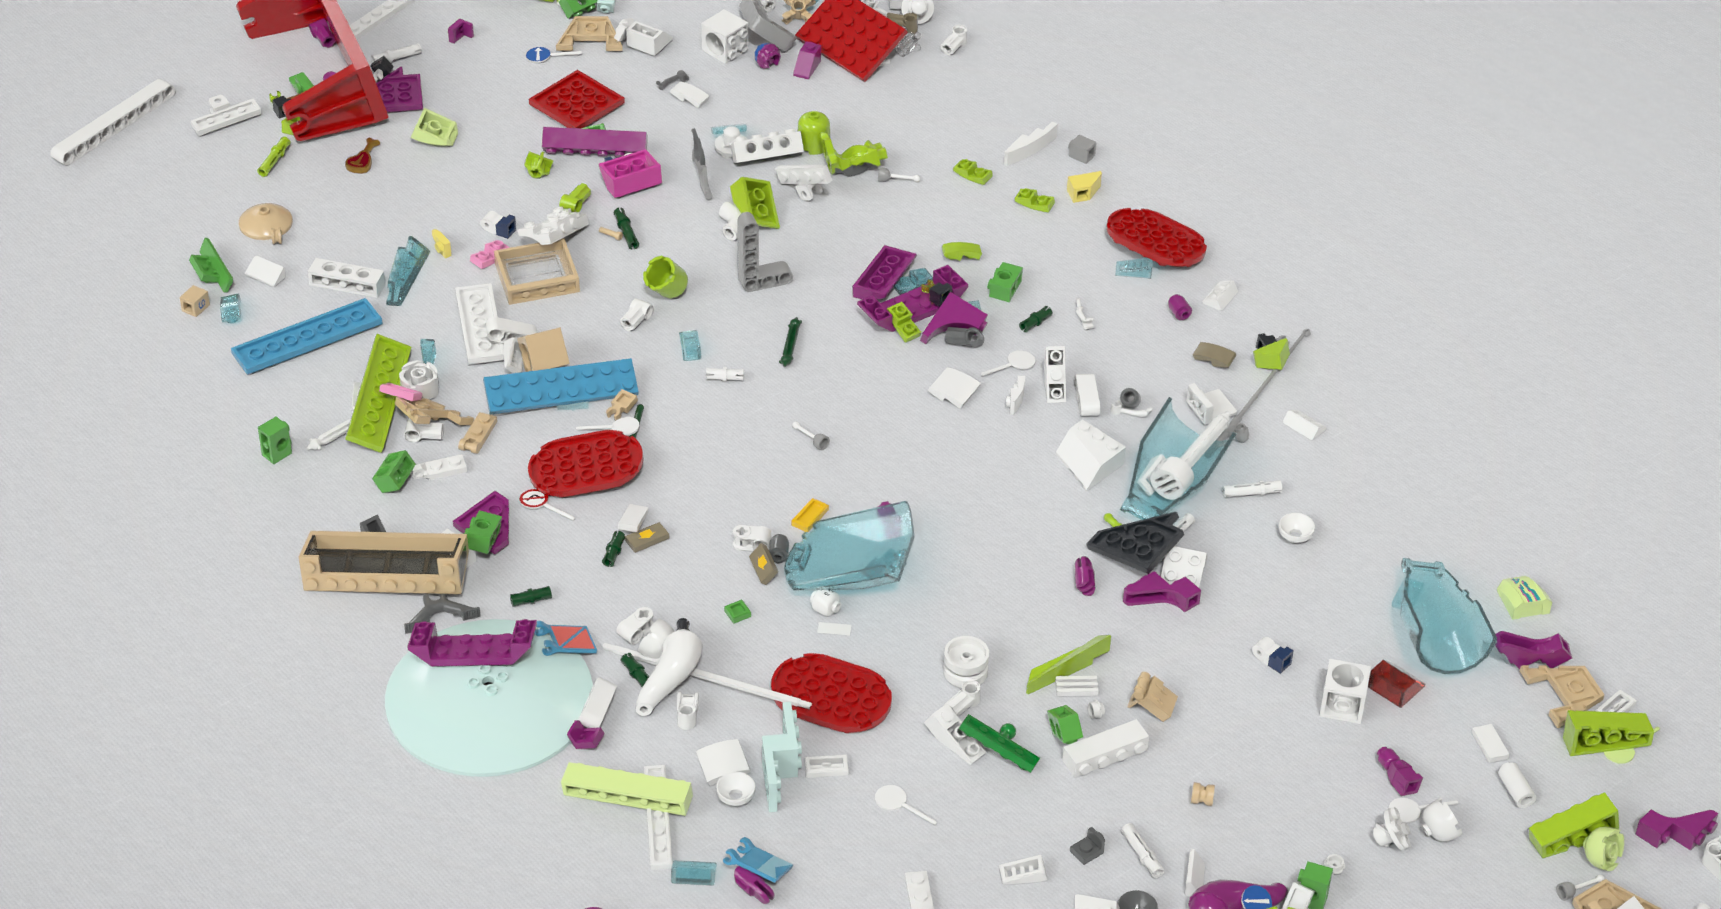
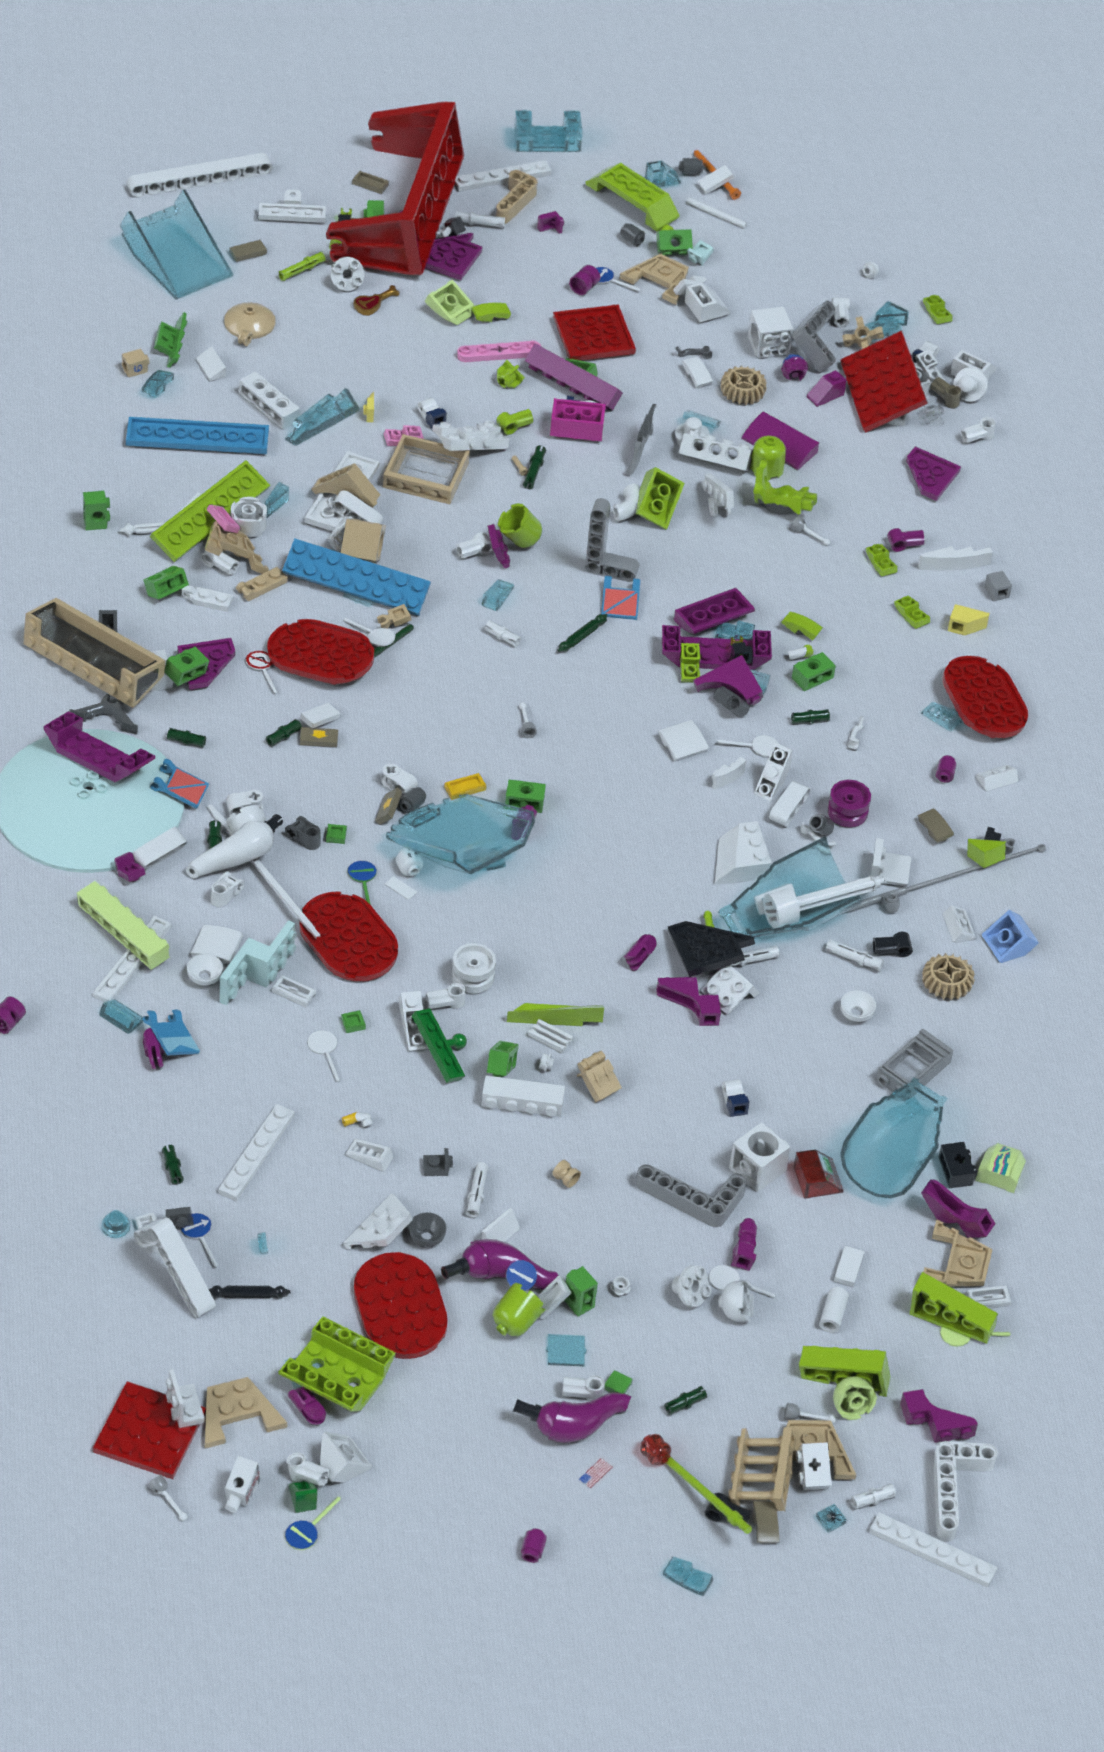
camera: 30 degrees right, 5 degrees up
none -> clear light blue windscreen [120,189,234,300]
none -> dark tan tile [230,239,267,262]
none -> dark grey piece [285,816,321,850]
none -> tan arch [311,463,380,508]
none -> white plate [330,257,364,291]
none -> bright green tile [341,1010,366,1033]
none -> arm [341,1112,372,1127]
none -> blue piece [348,861,377,905]
none -> dark tan tile [352,171,389,195]
none -> bright pink piece [457,341,541,362]
none -> lime slope [472,302,511,322]
none -> magenta plate [487,524,510,569]
none -> tan beam [496,170,538,224]
none -> bright green brick [505,779,546,813]
none -> magenta wheel [569,265,600,295]
none -> flag [601,576,640,620]
none -> dark grey brick [620,223,645,246]
none -> light grey beam [636,1164,746,1227]
none -> tan gear [720,365,767,405]
none -> magenta slope [742,411,819,470]
none -> white arm [788,644,814,660]
none -> magenta wheel [827,779,871,828]
none -> black piece [872,931,913,957]
none -> light grey door [876,1029,953,1102]
none -> magenta piece [887,528,925,552]
none -> magenta plate [906,446,961,501]
none -> tan gear [922,952,975,1001]
none -> black brick [938,1142,977,1189]
none -> light blue slope [981,910,1039,963]

